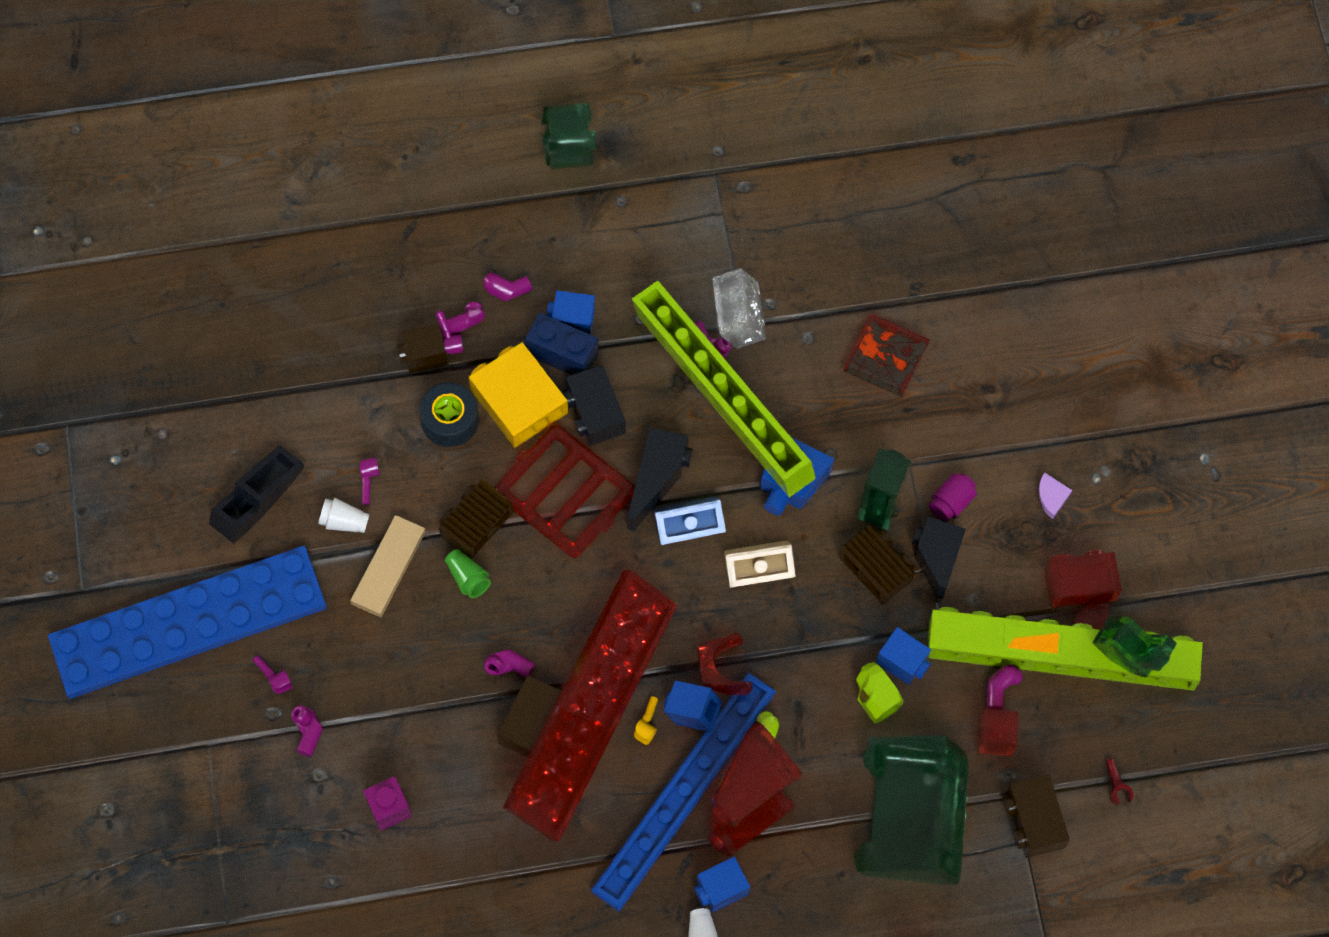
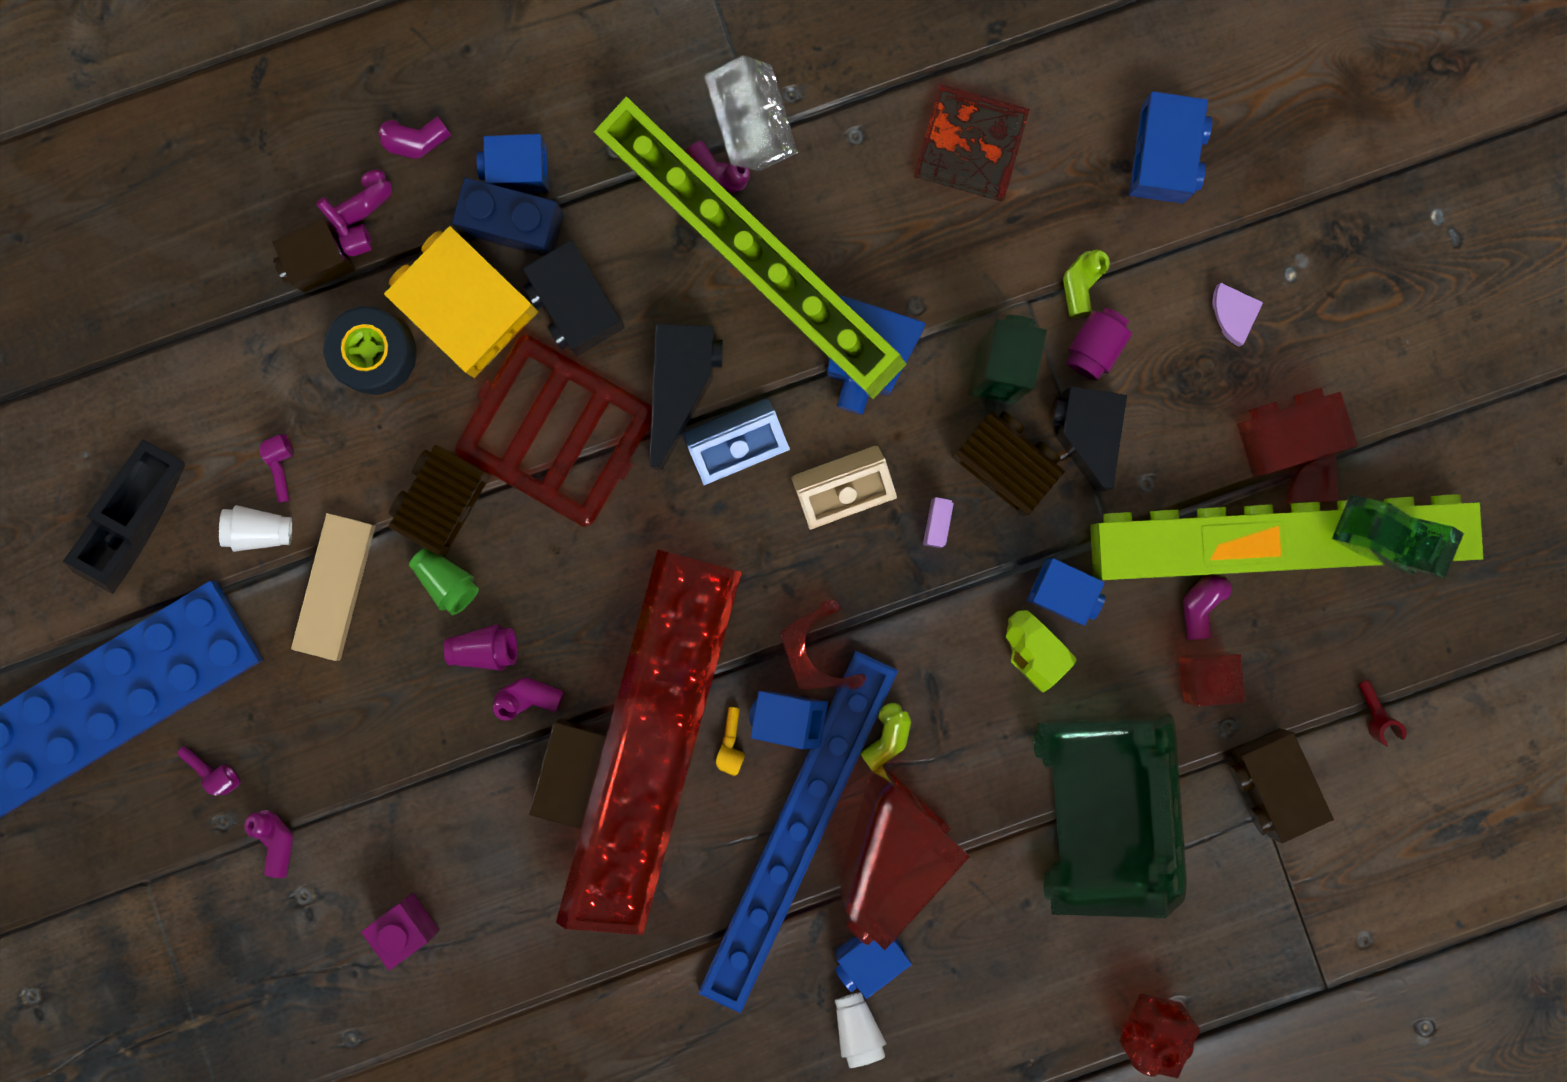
camera: 10 degrees left, 20 degrees up
none -> magenta cone [444,624,518,671]
none -> lavender tile [923,497,954,548]
none -> lime arm [1063,249,1110,318]
none -> blue brick [1129,92,1212,204]

